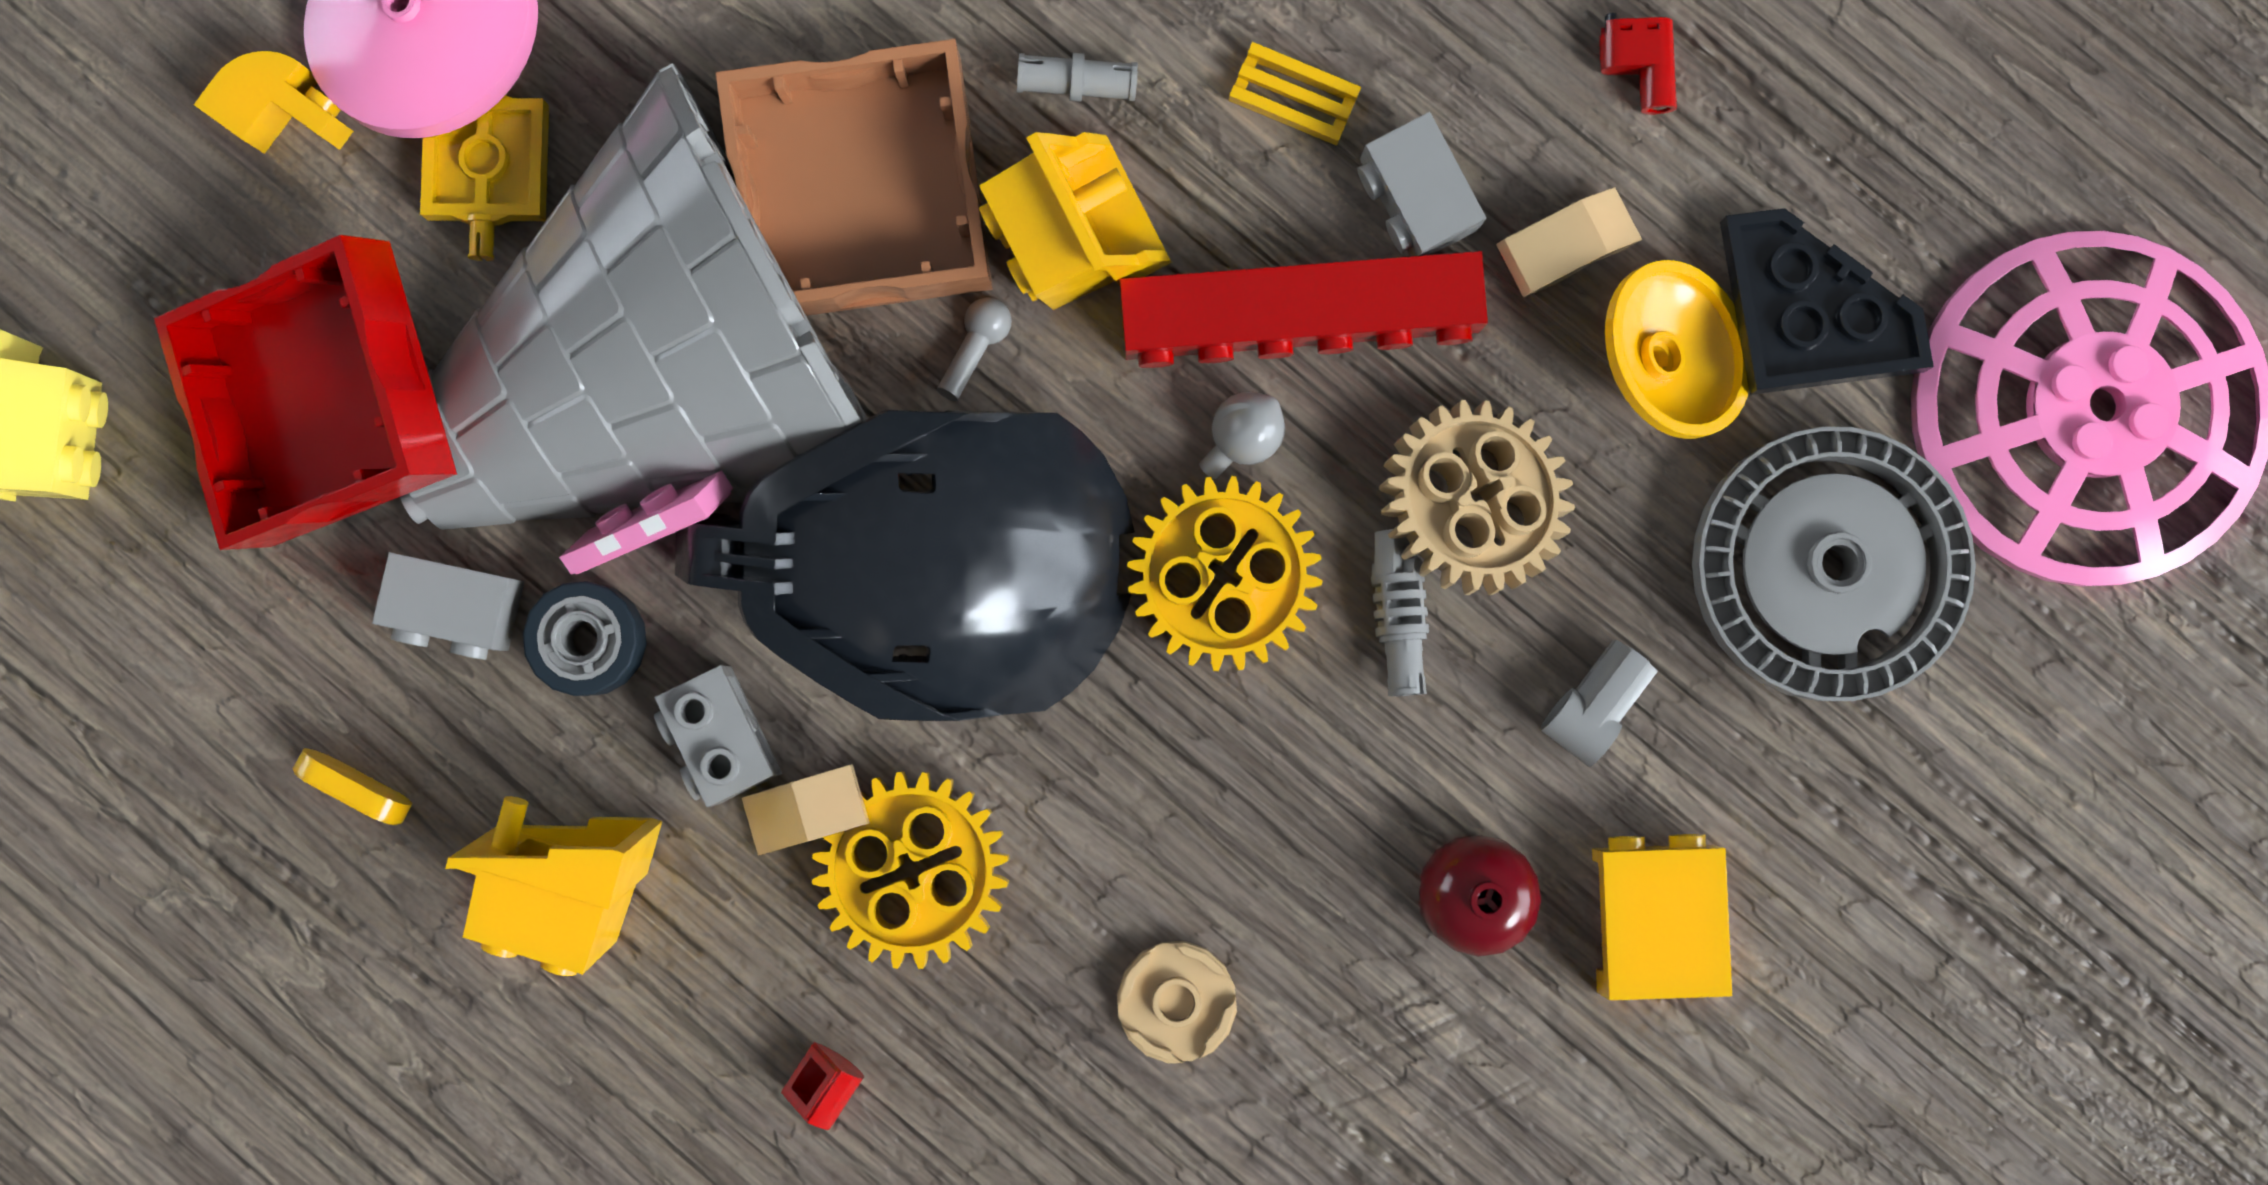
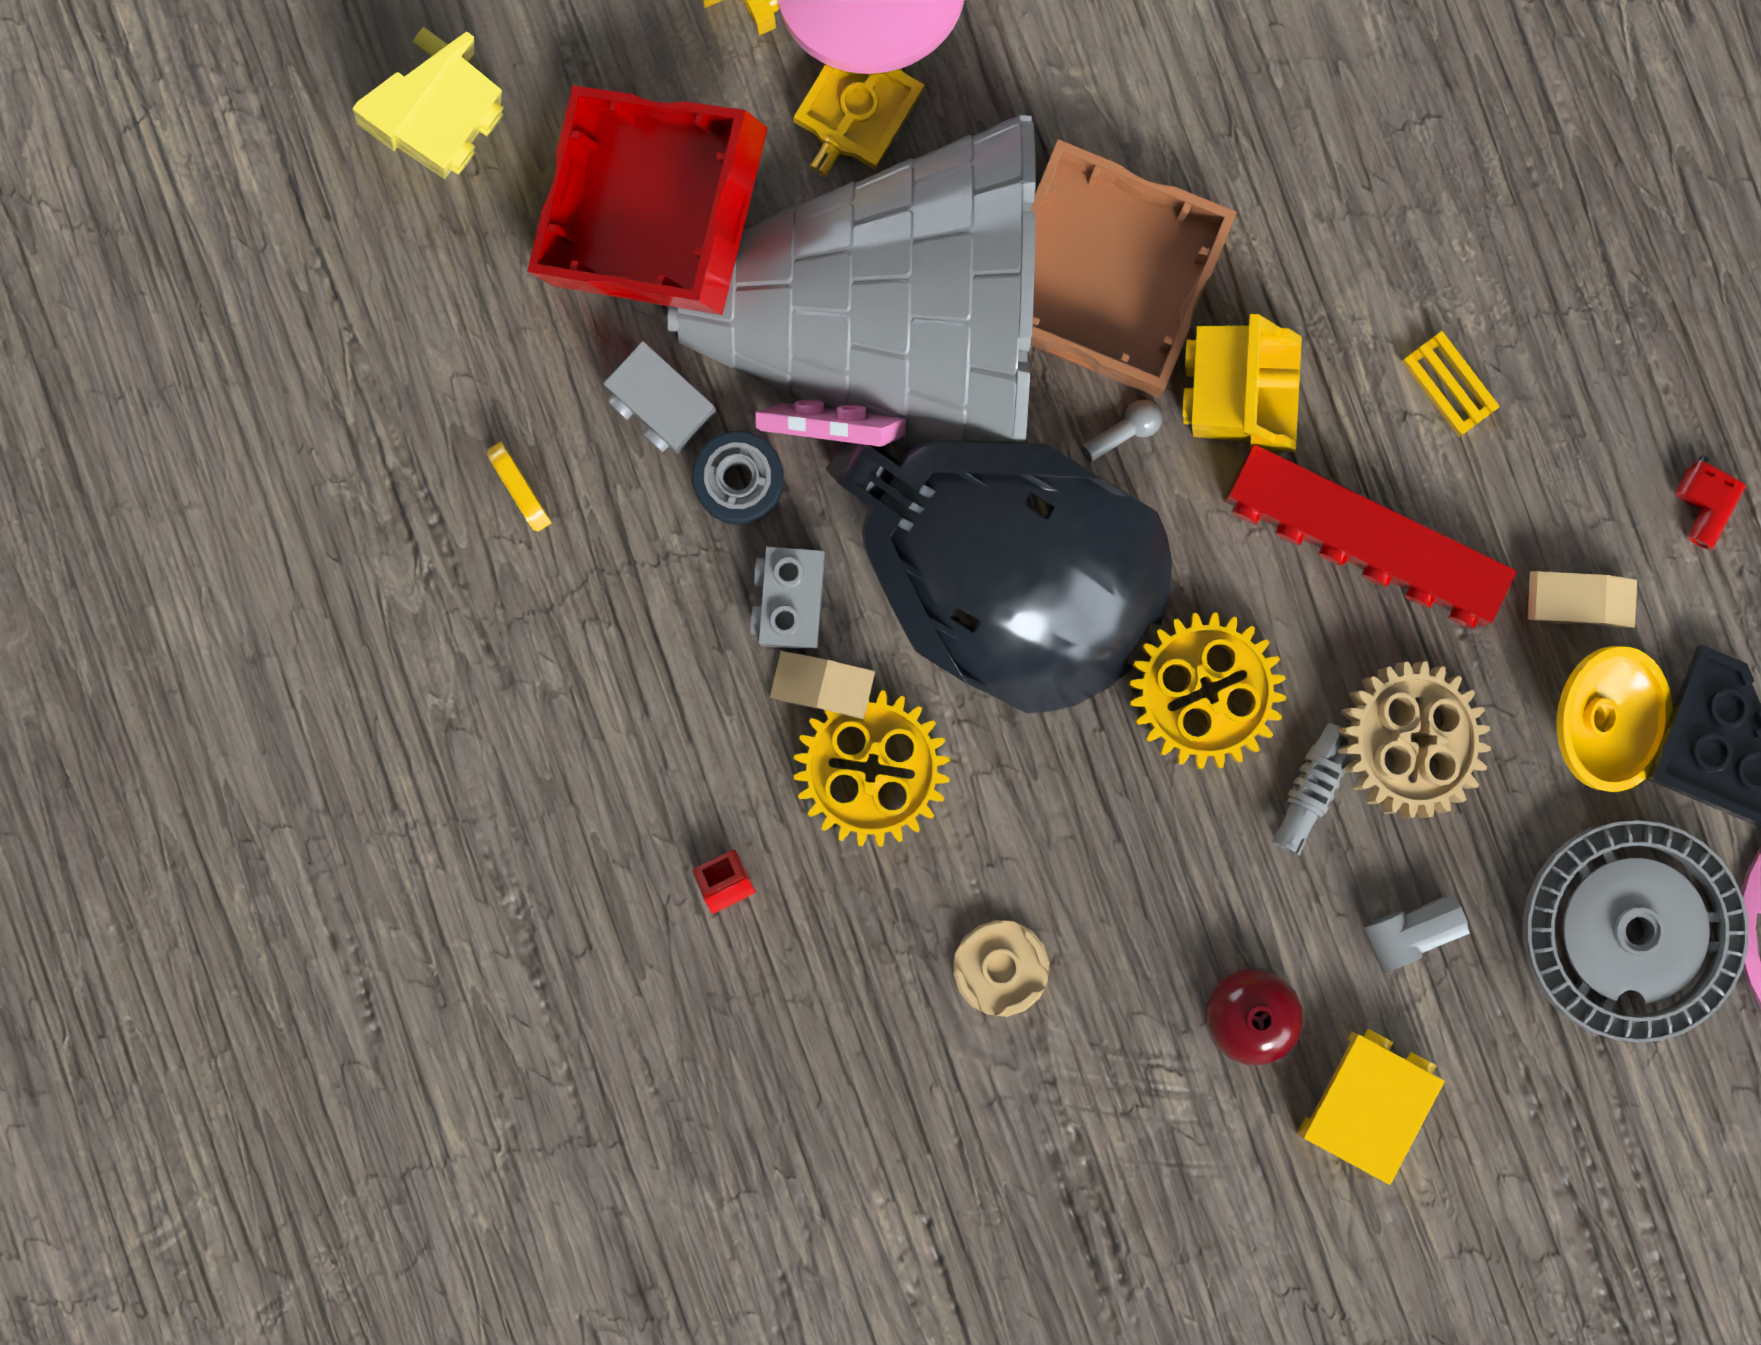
camera: 20 degrees right, 0 degrees up
yellow piece [445,796,662,976] -> none
light grey pin [1017,53,1138,102] -> none
light grey piece [1199,392,1285,479] -> none
light grey brick [1357,112,1486,256] -> none

